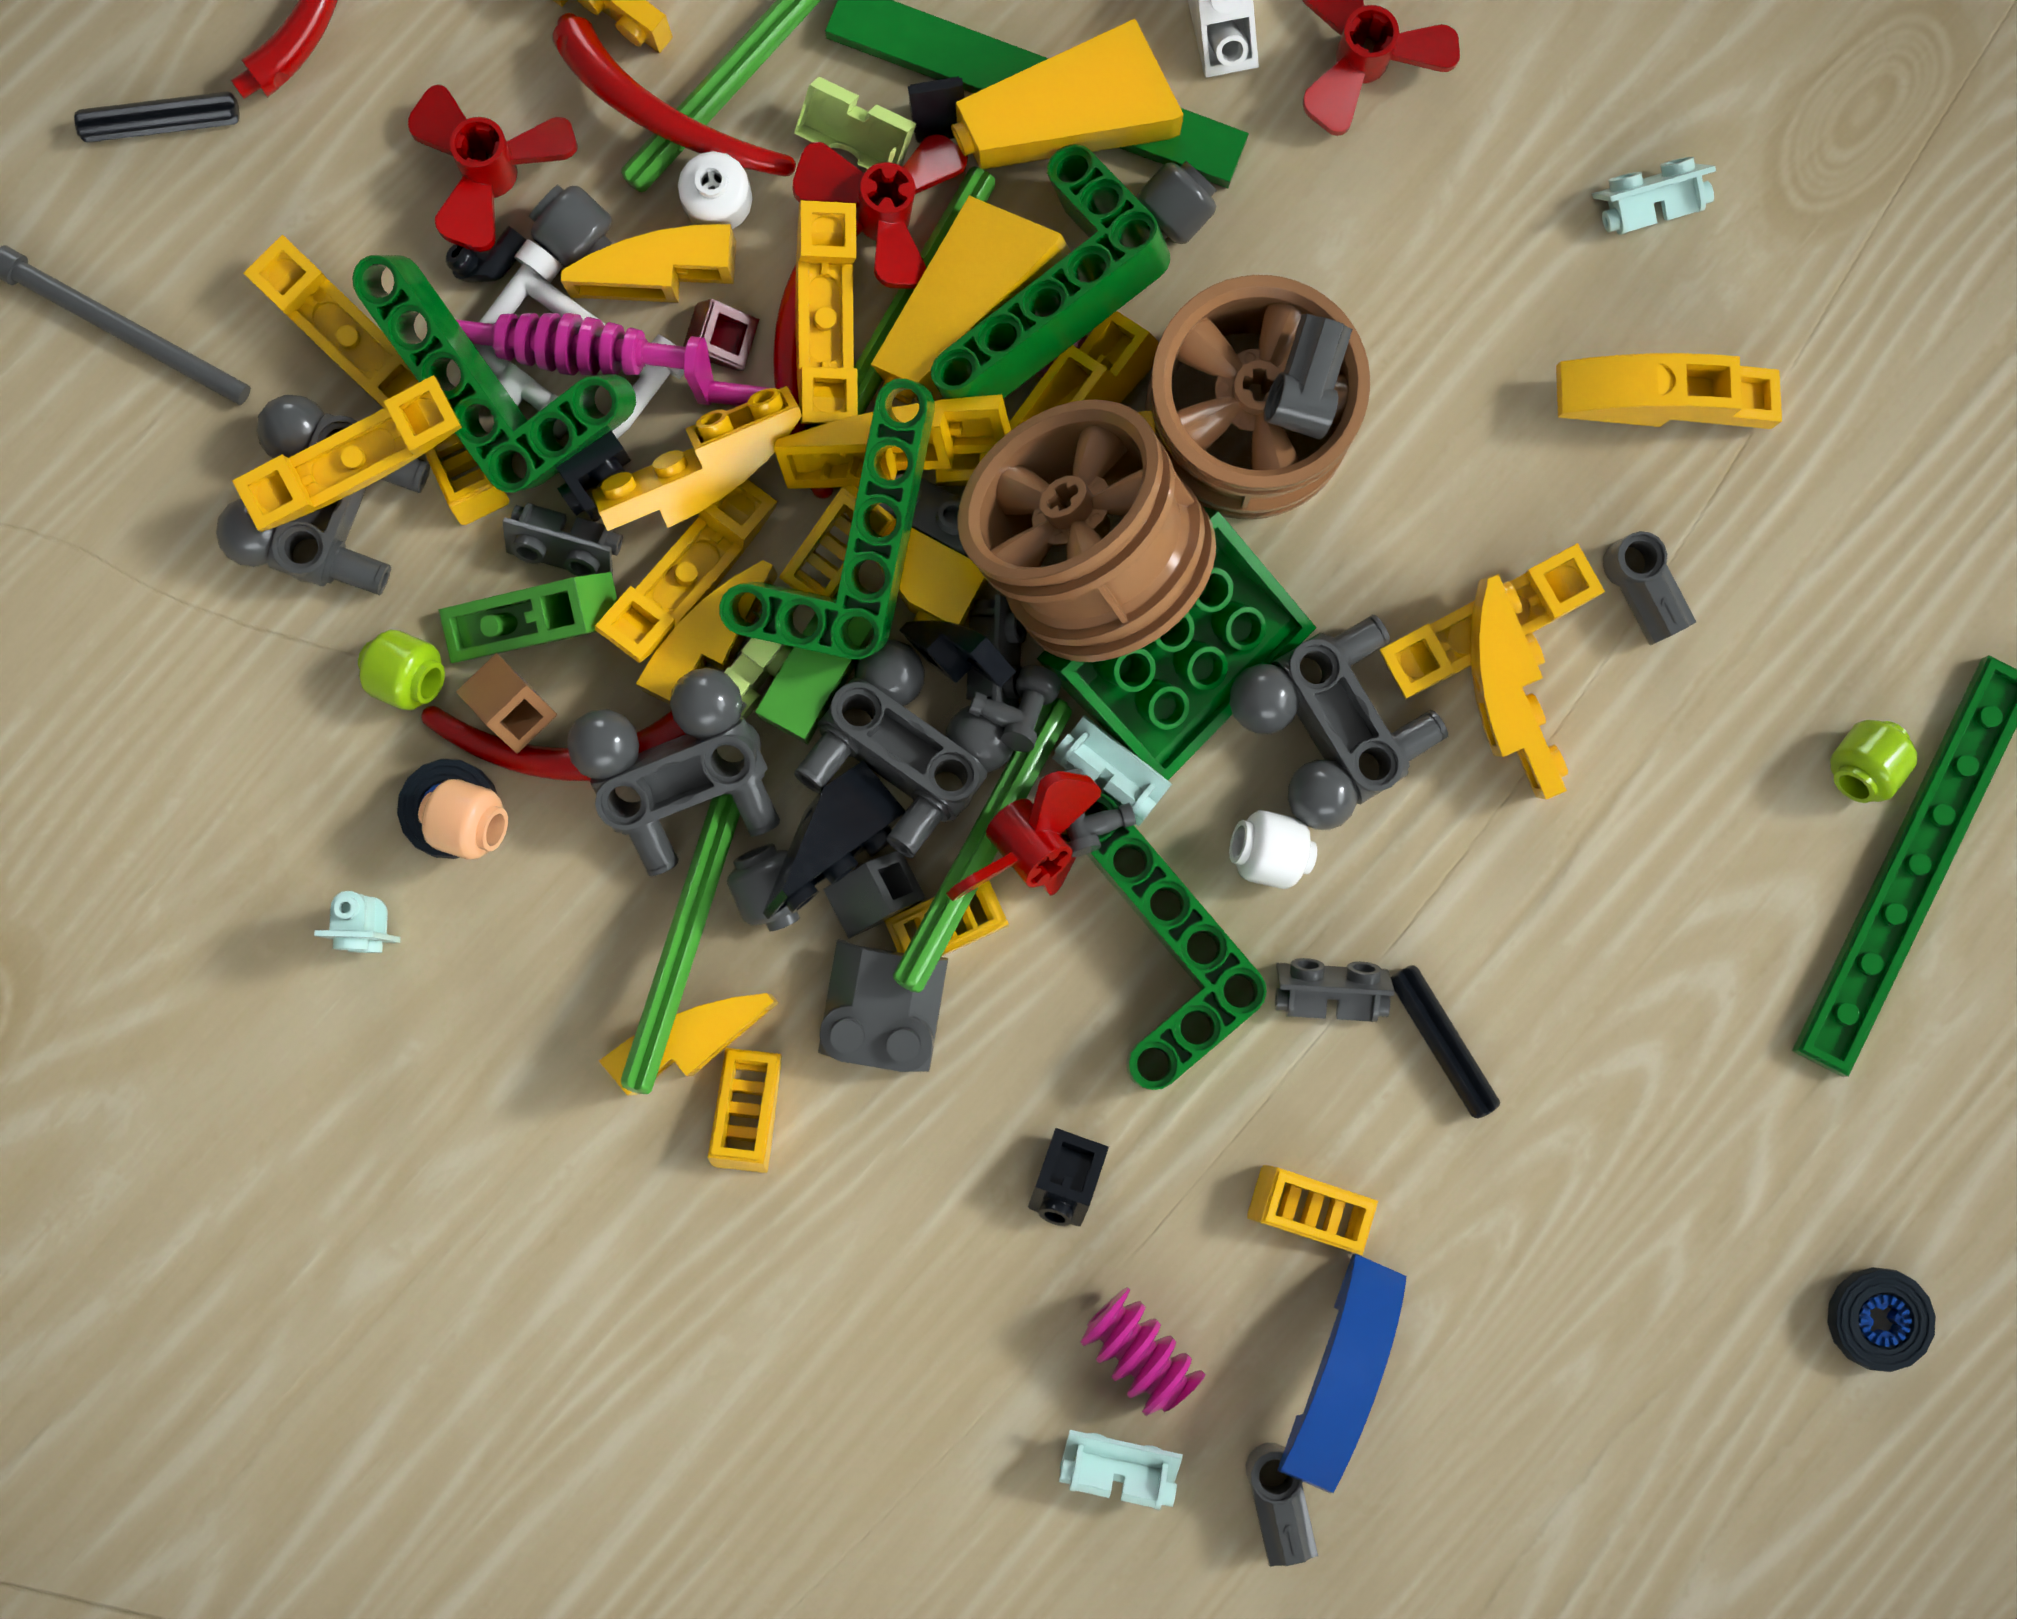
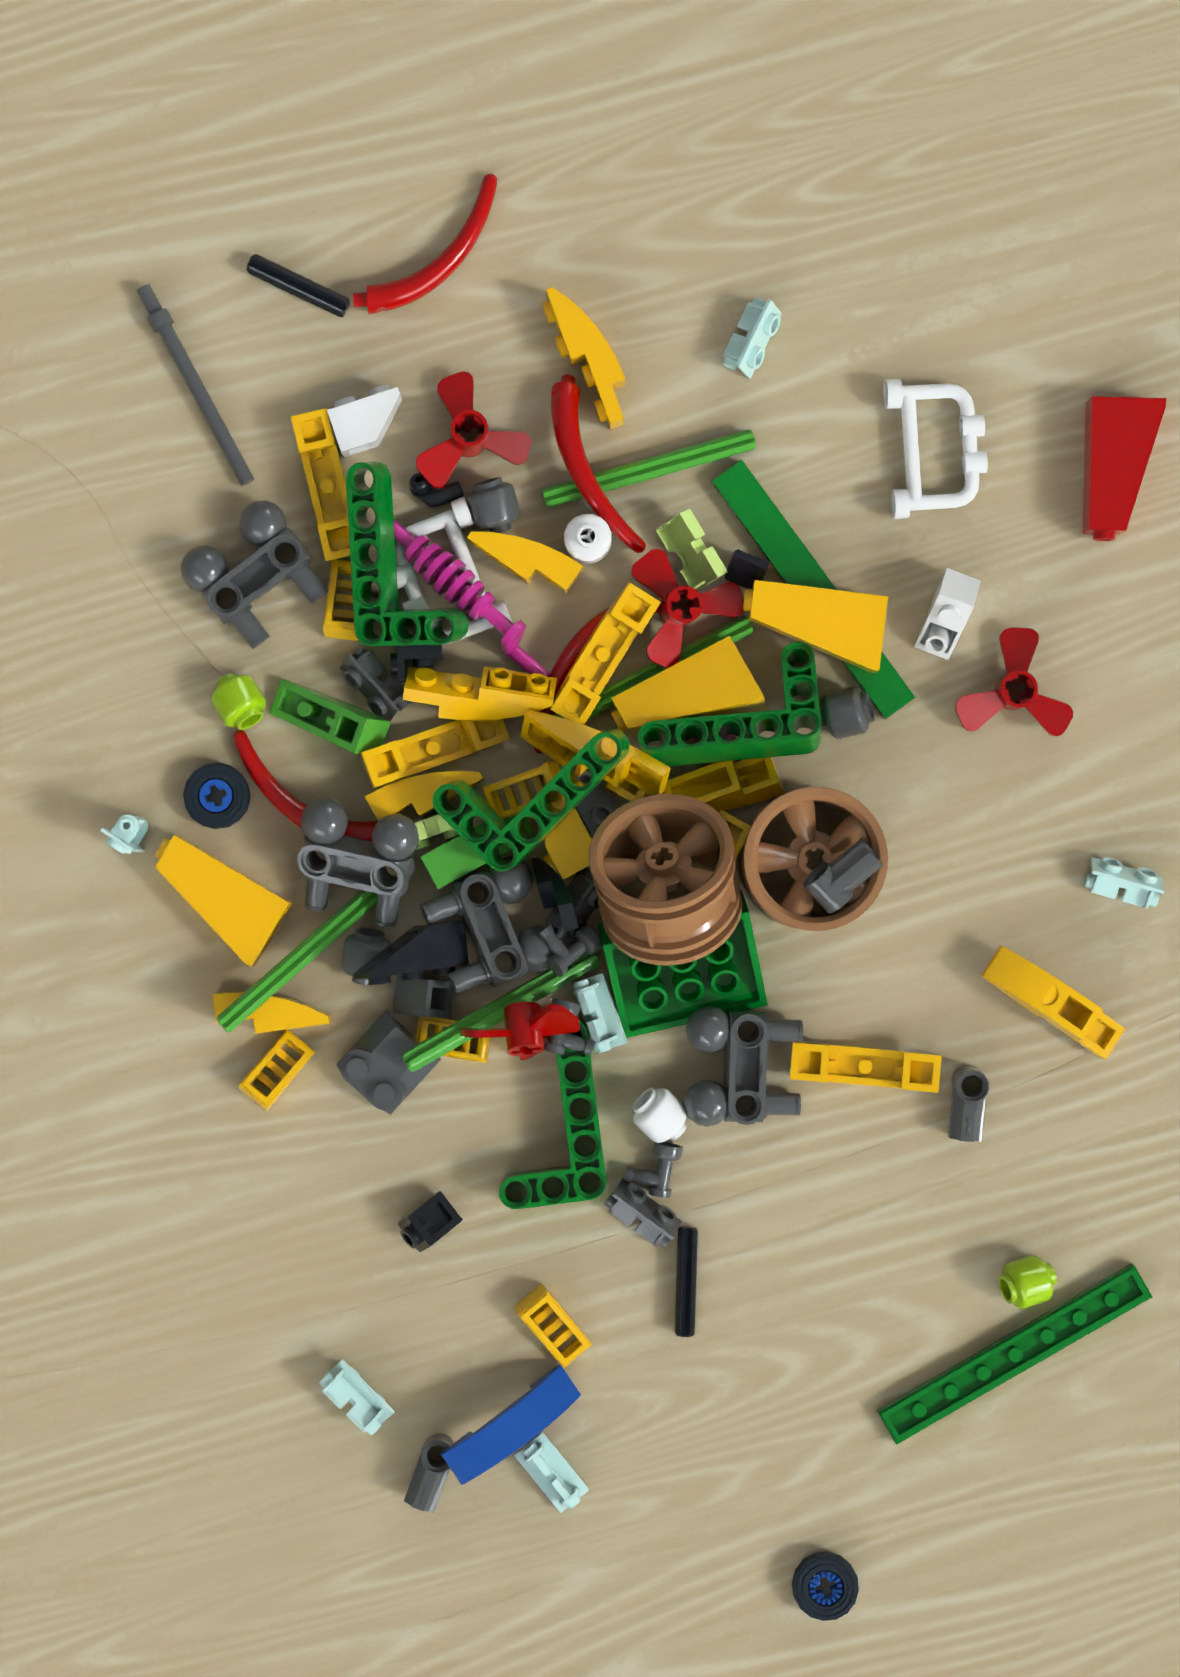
camera: 30 degrees right, 5 degrees up
yellow slope [232,375,462,532] -> none
light nougat head [418,779,508,860] -> none
medium nougat brick [456,653,558,754] -> none
dark red slope [683,298,760,371] -> none
dark pink piece [1080,1287,1205,1416] -> none
yellow slope [1470,574,1568,800] -> none
none -> yellow slope [155,835,293,967]
none -> white slope [327,385,402,458]
none -> light aqua hinge [514,1432,589,1513]
none -> dark grey piece [624,1142,683,1198]

